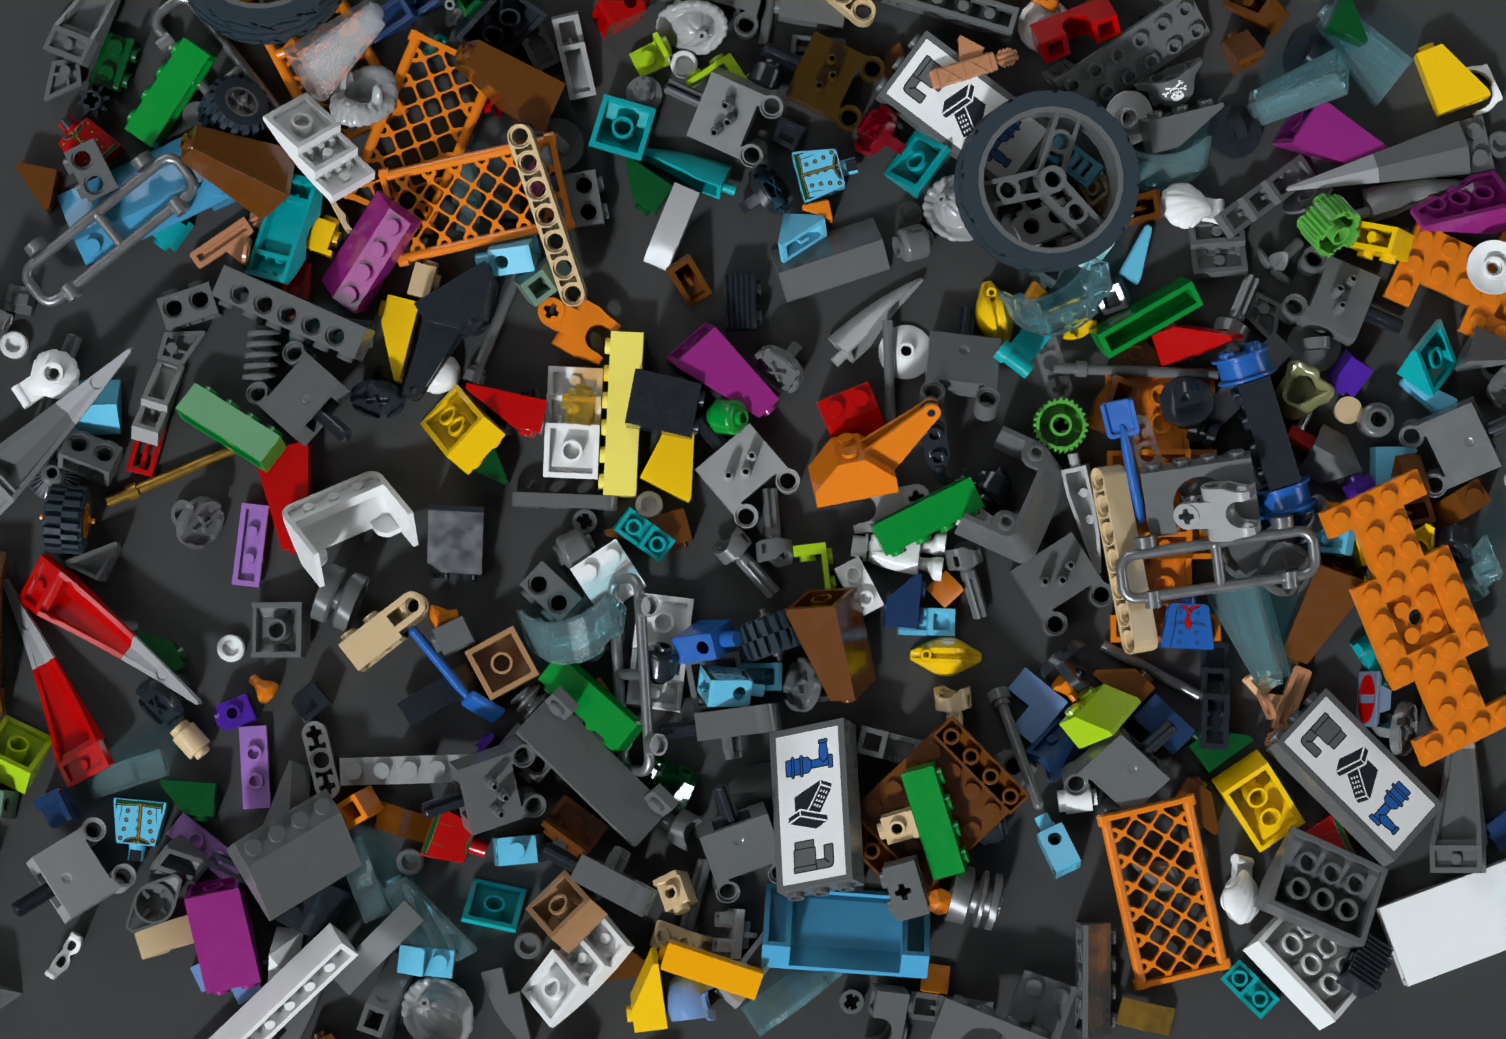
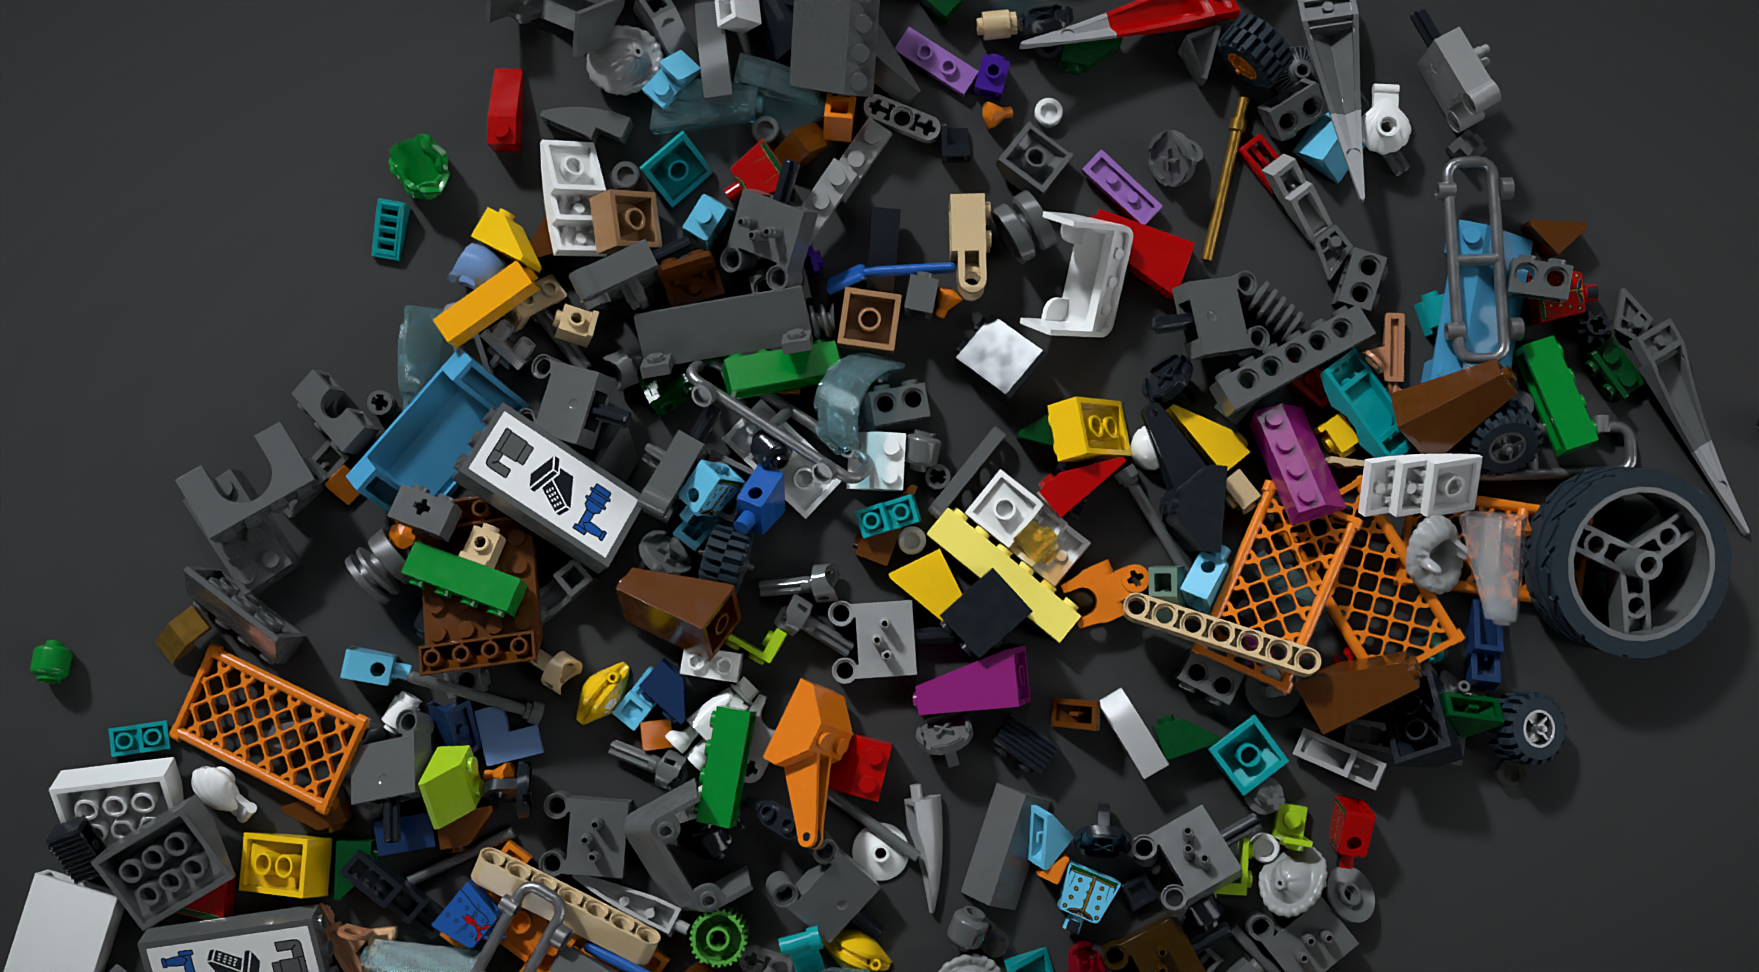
camera: 135 degrees right, 0 degrees up
white tile [0,331,29,359] -> none
green brick [175,383,286,473] -> none
teal piece [642,148,738,200] -> none
green head [707,398,749,435] -> none

